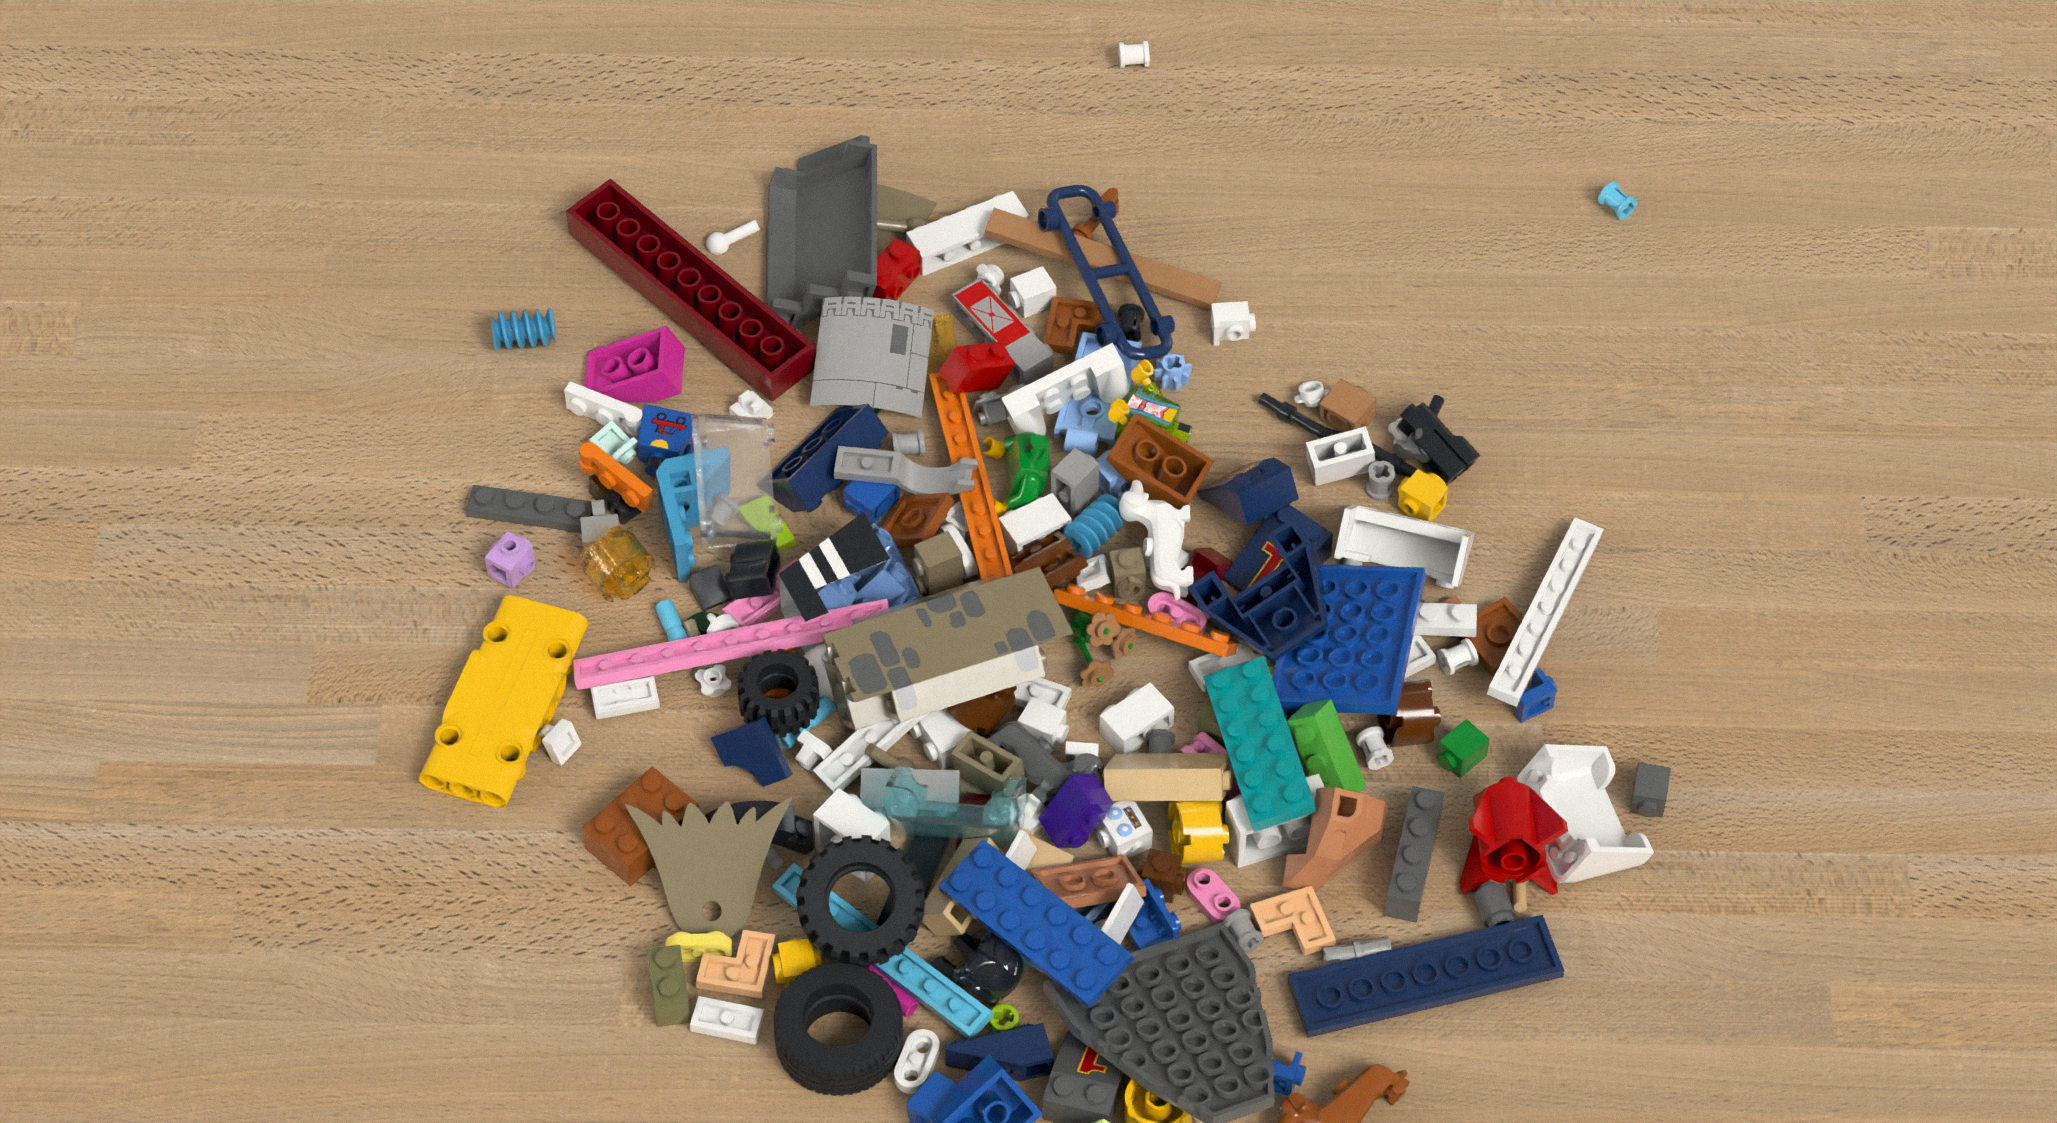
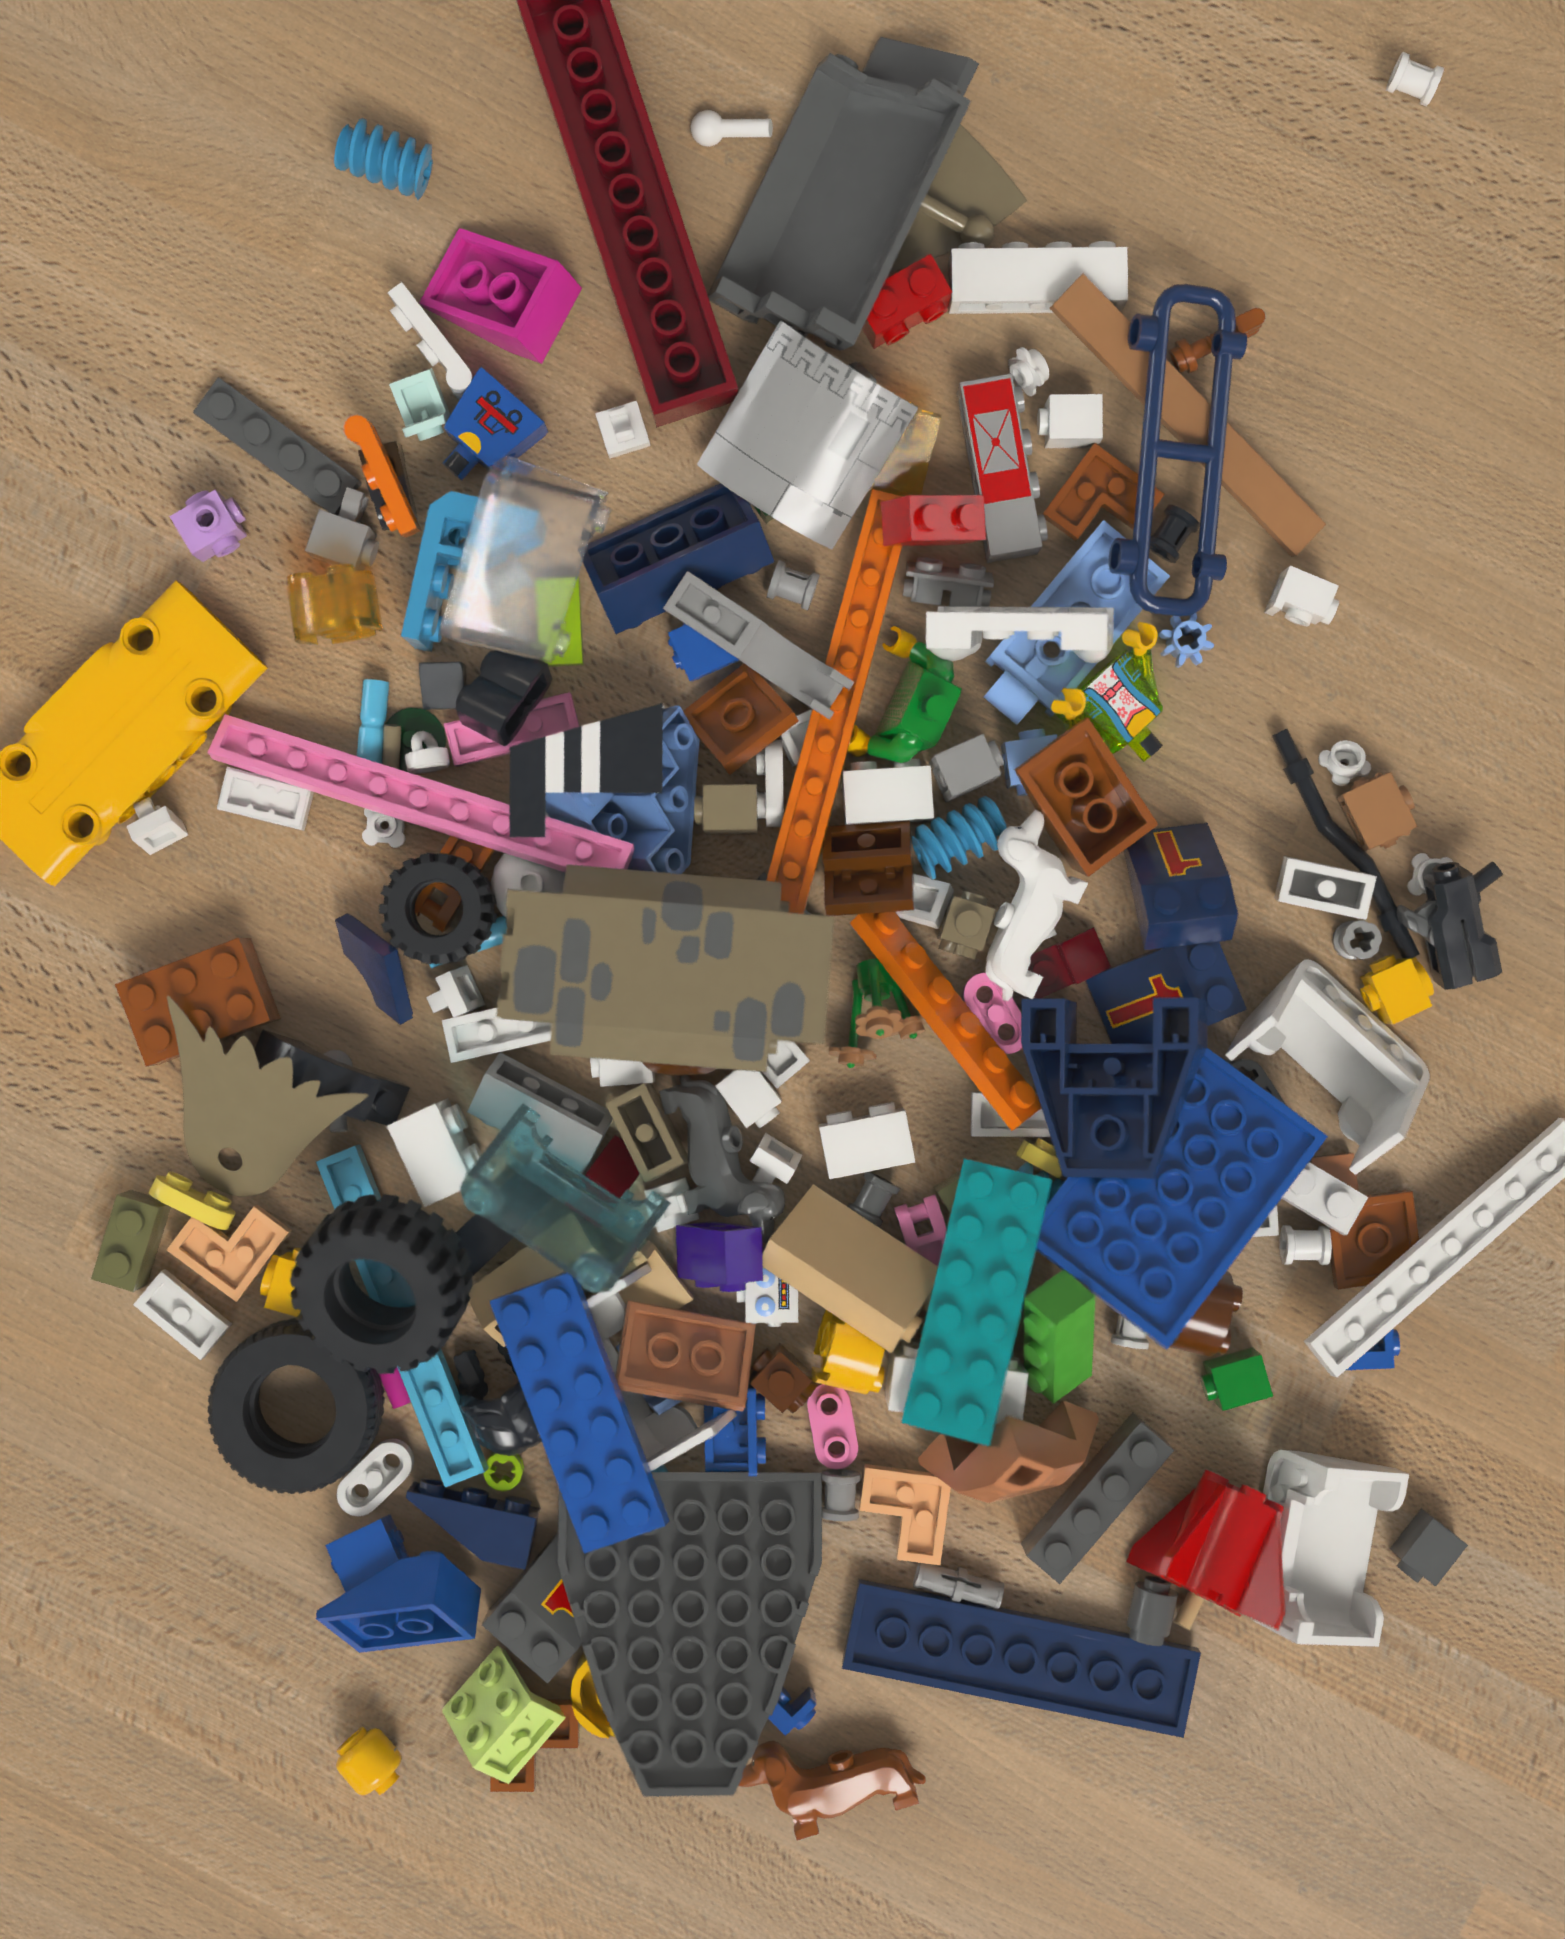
camera: 30 degrees right, 35 degrees up
dark tan bar [865,743,915,769] -> none

